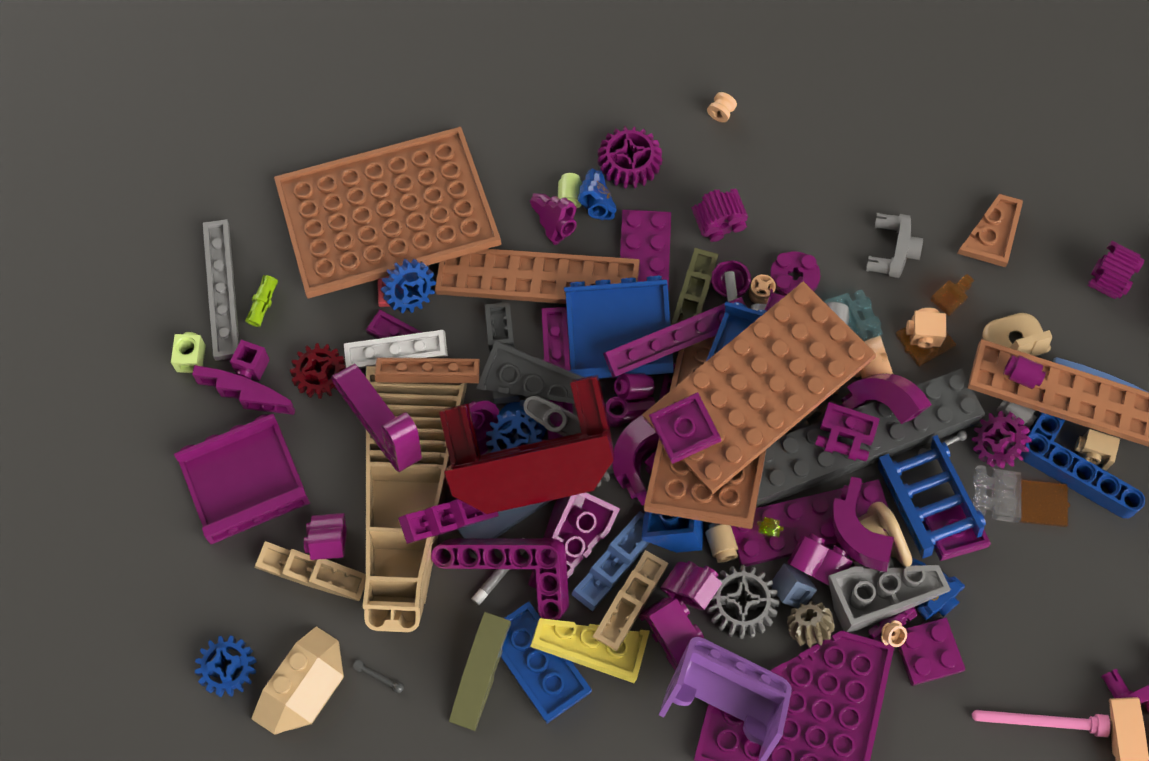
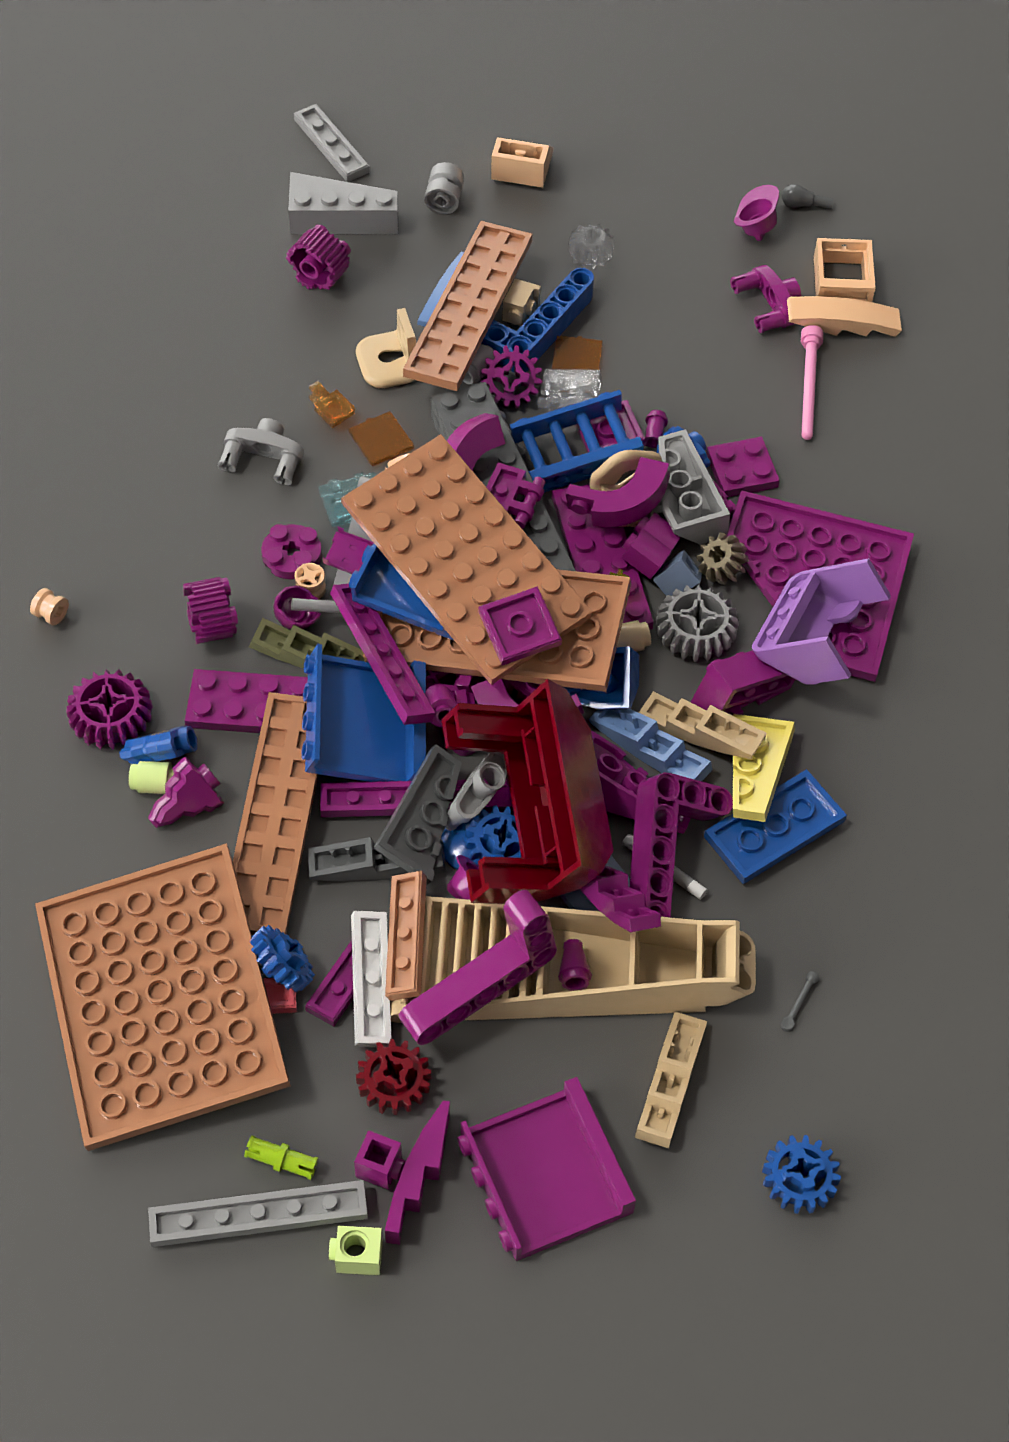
camera: 90 degrees left, 10 degrees down
tan wedge [251,626,344,735] -> none
magenta brick [304,513,347,560] -> none
olive slope [449,612,511,731] -> none
magenta brick [660,561,722,610] -> none
light nougat plate [881,620,907,647] -> none
light nougat brick [906,308,946,348] -> none
nougat wing [957,194,1023,267] -> none
magenta brick [1003,355,1046,389] -> none
none -> magenta cone [558,939,592,991]
none -> magenta pin [644,410,668,448]

